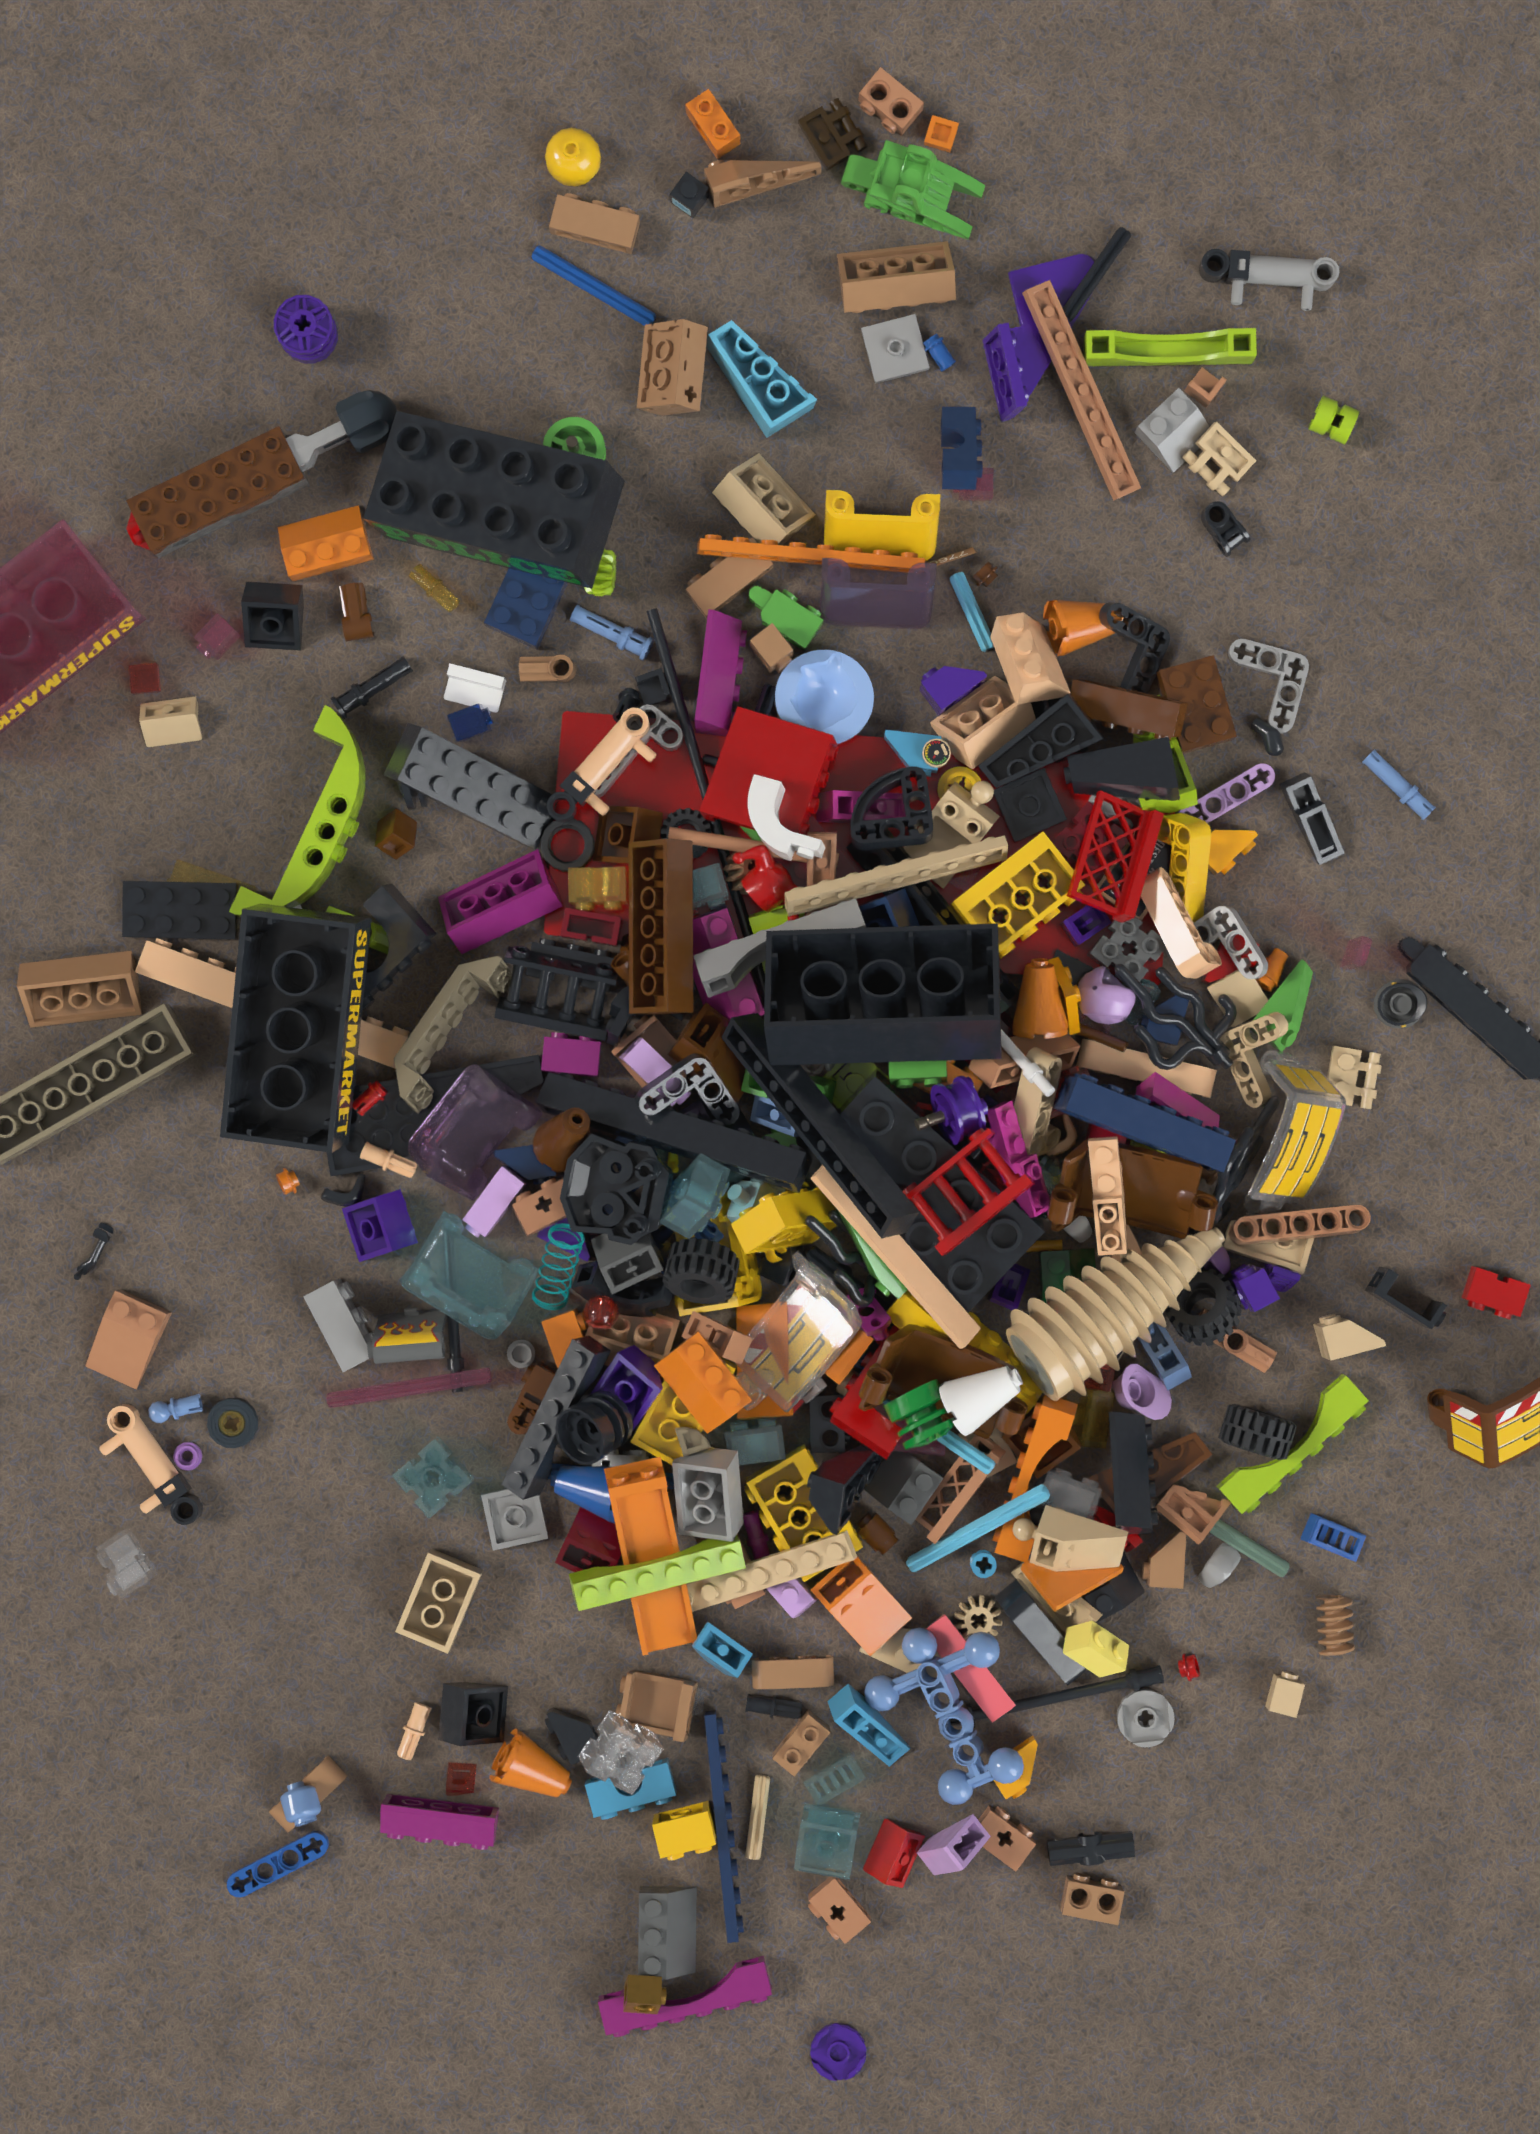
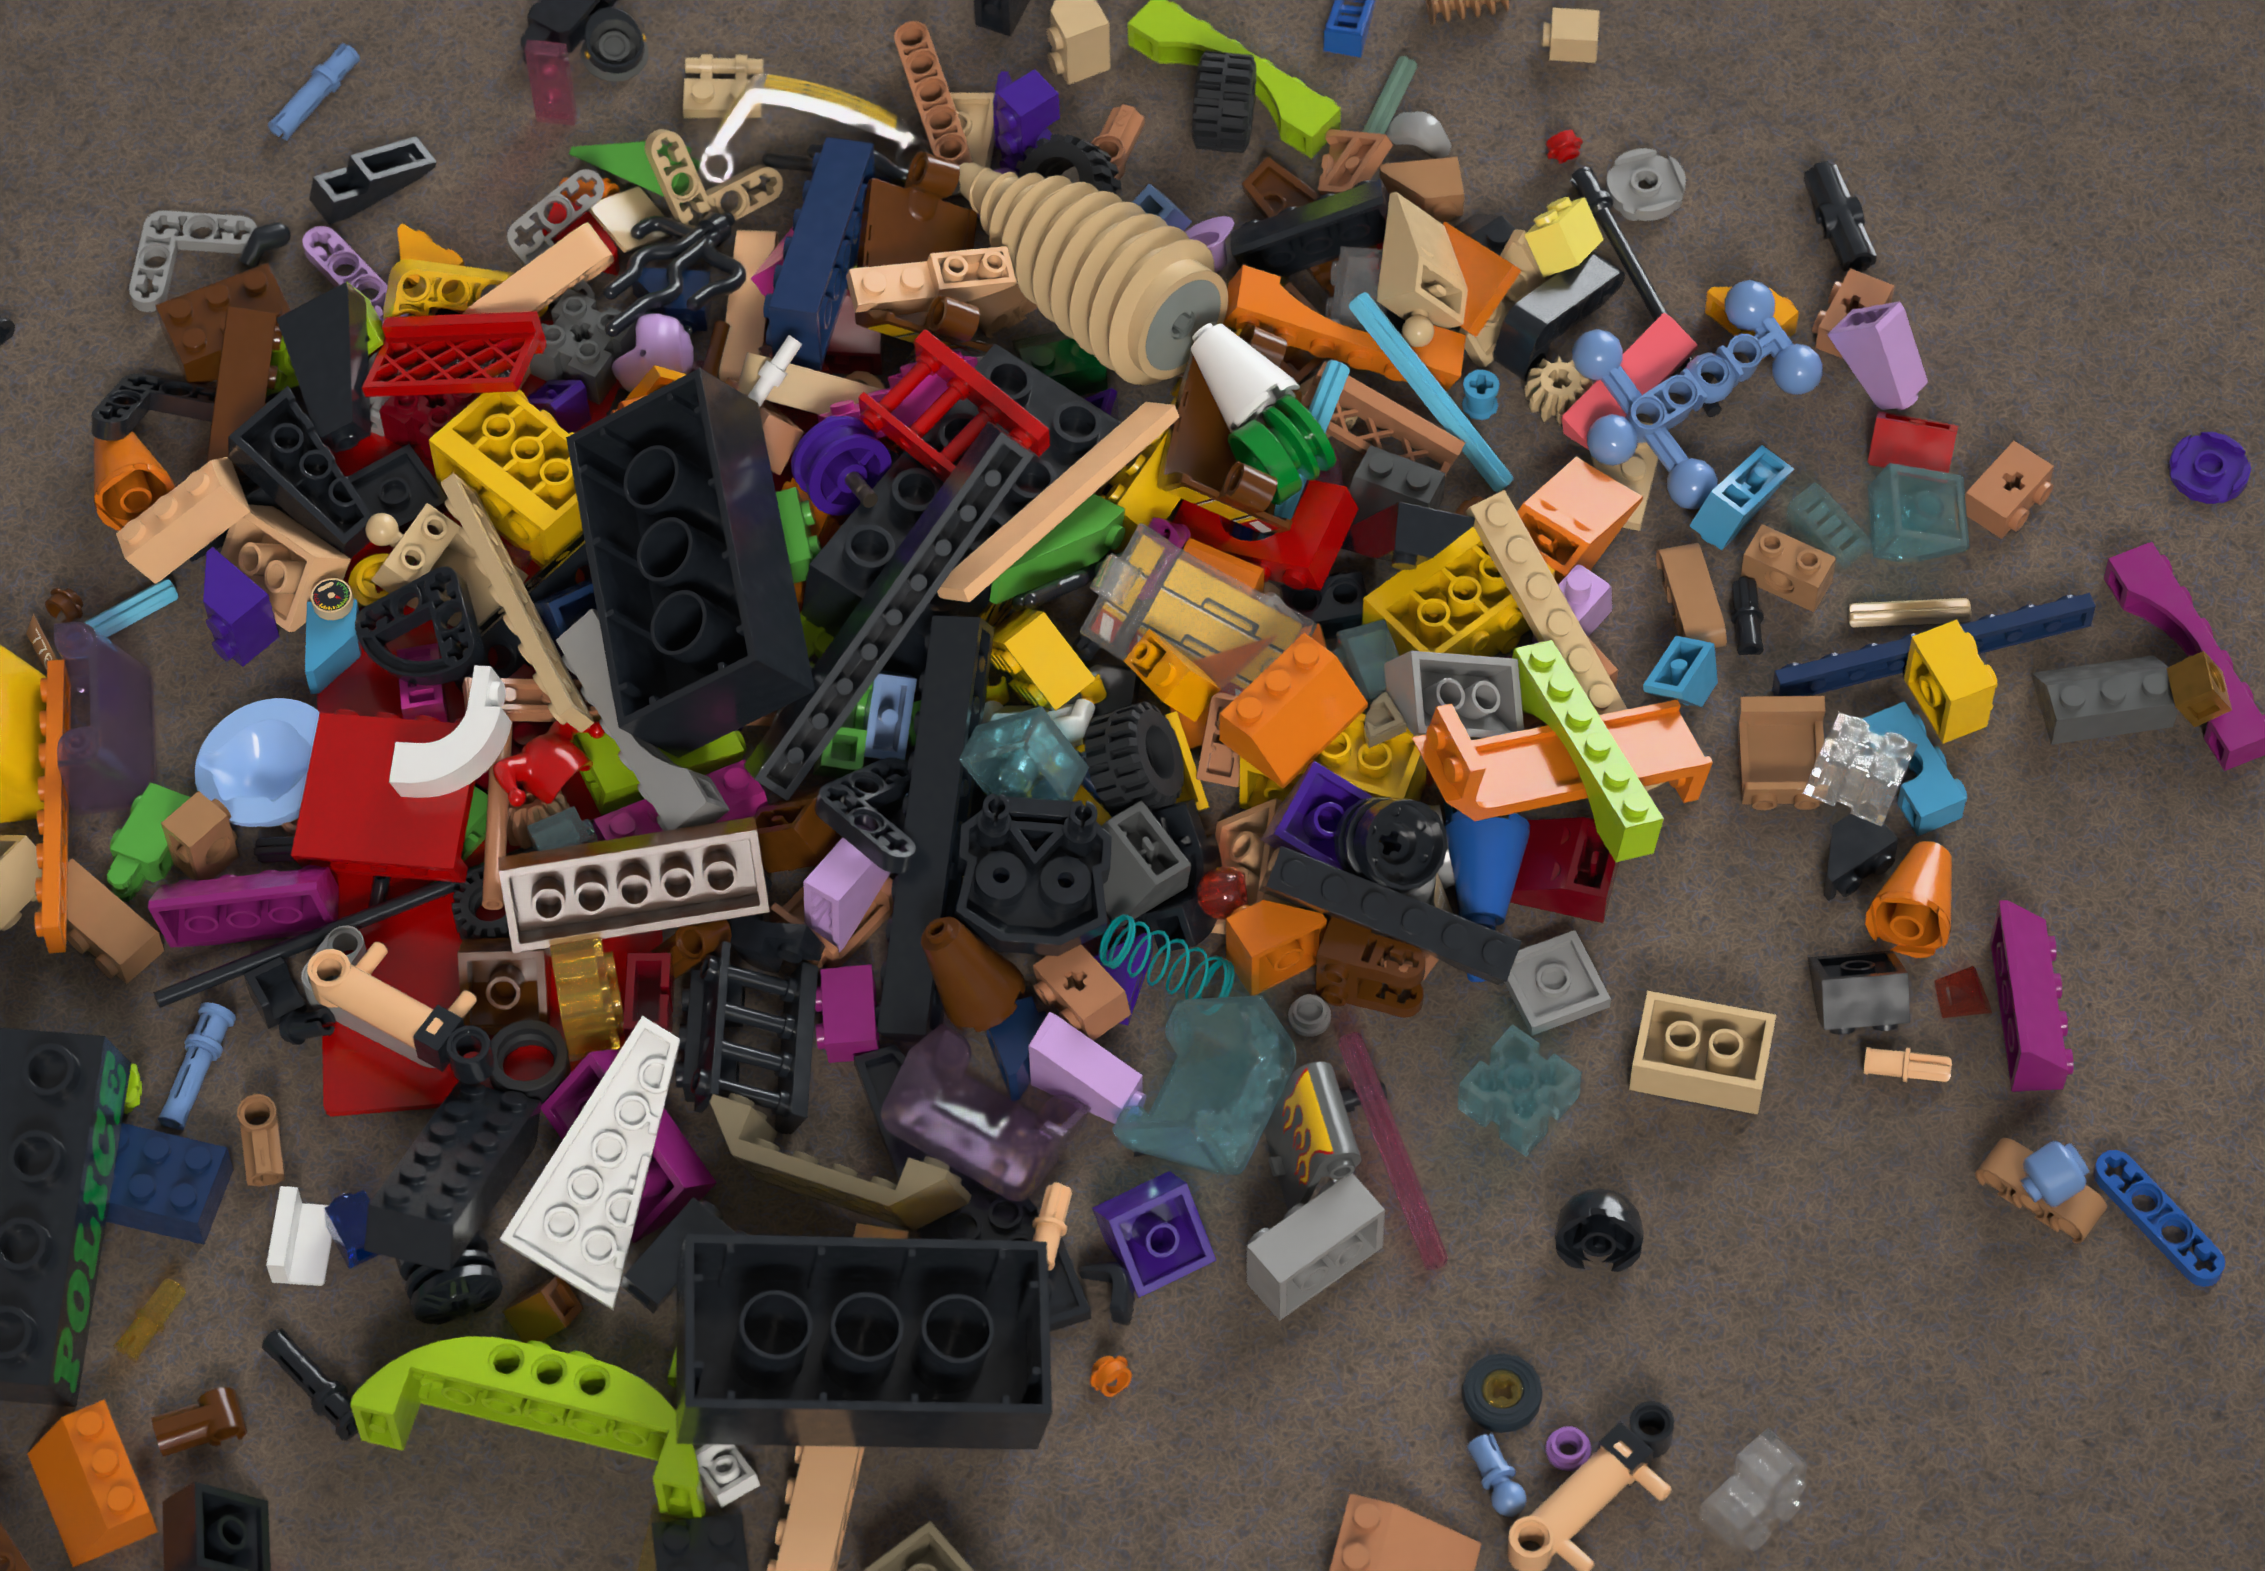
camera: 100 degrees left, 30 degrees down
medium nougat brick [1060,1872,1125,1925] -> none
none -> white wing [500,1016,680,1310]
none -> light orange slope [1124,628,1221,722]
none -> black cylinder [1555,1189,1644,1272]

